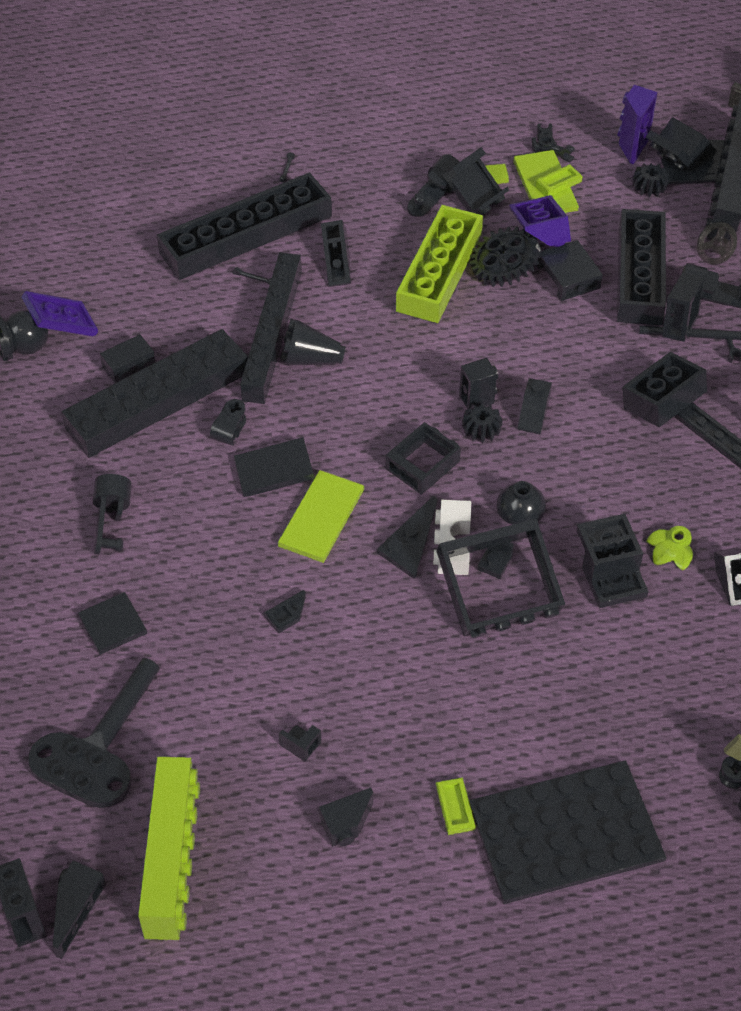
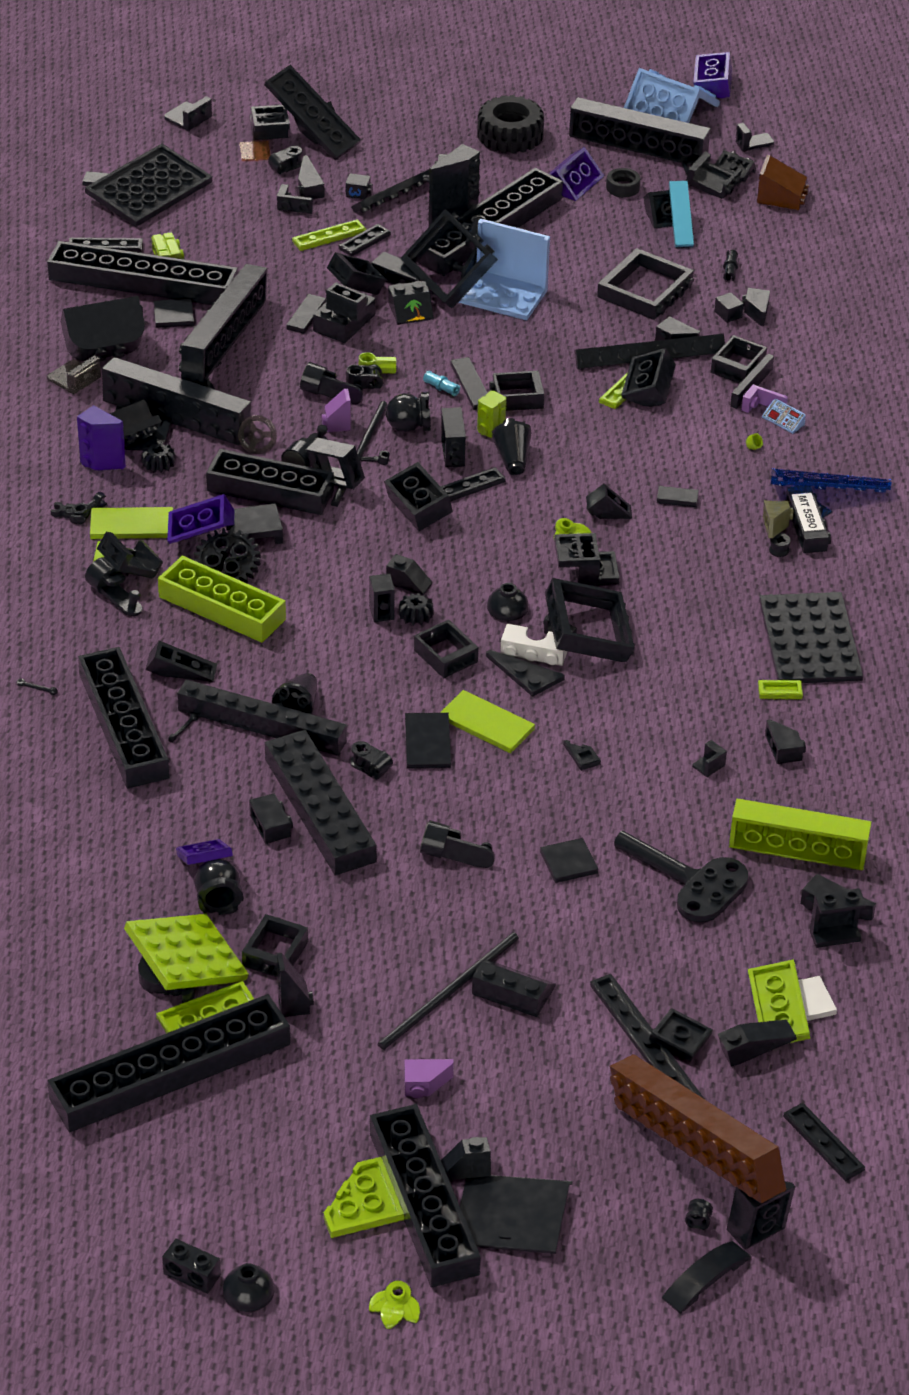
camera: 80 degrees left, 10 degrees down
lime tile [535,164,583,196] -> none

